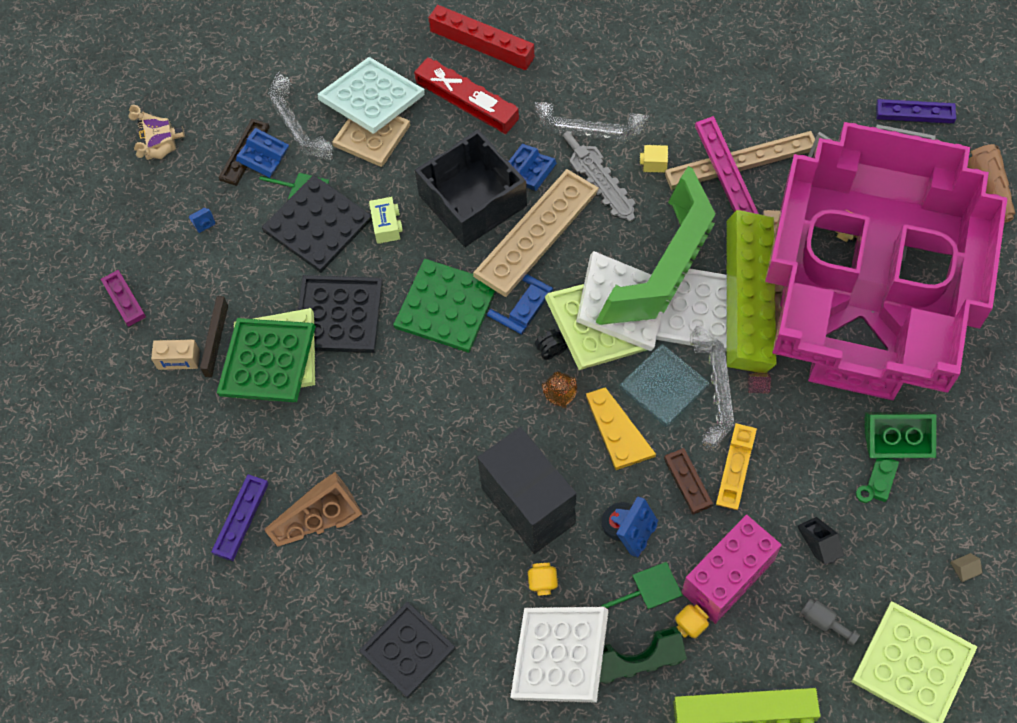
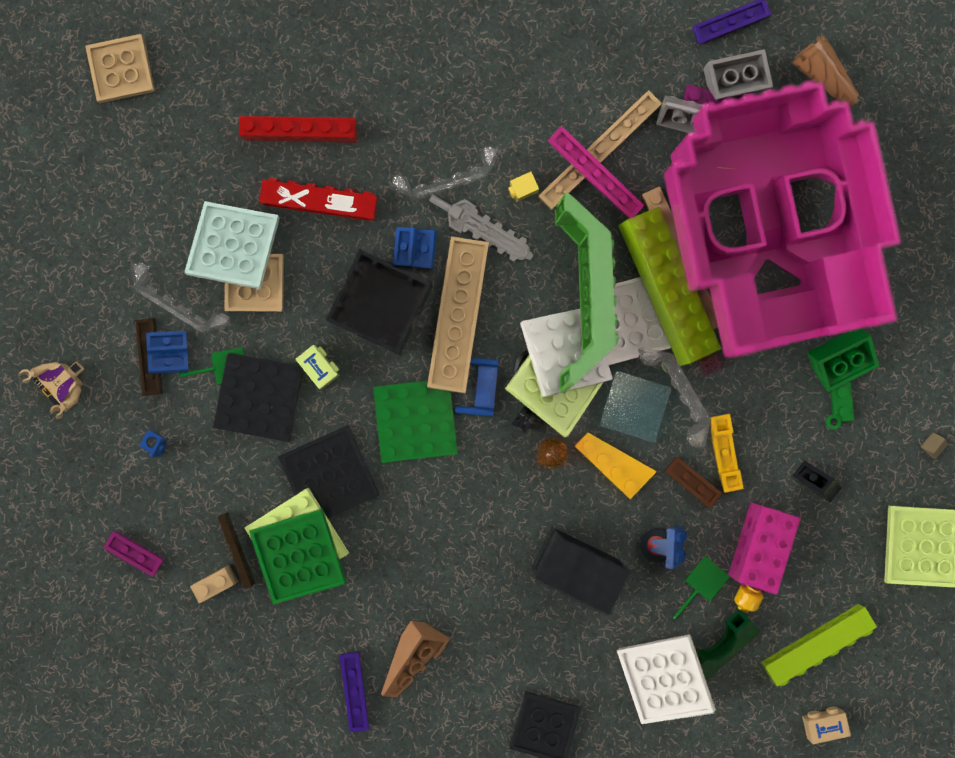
camera: 30 degrees left, 25 degrees up
yellow head [528,563,558,596] -> none
dark grey piece [800,598,860,646] -> none

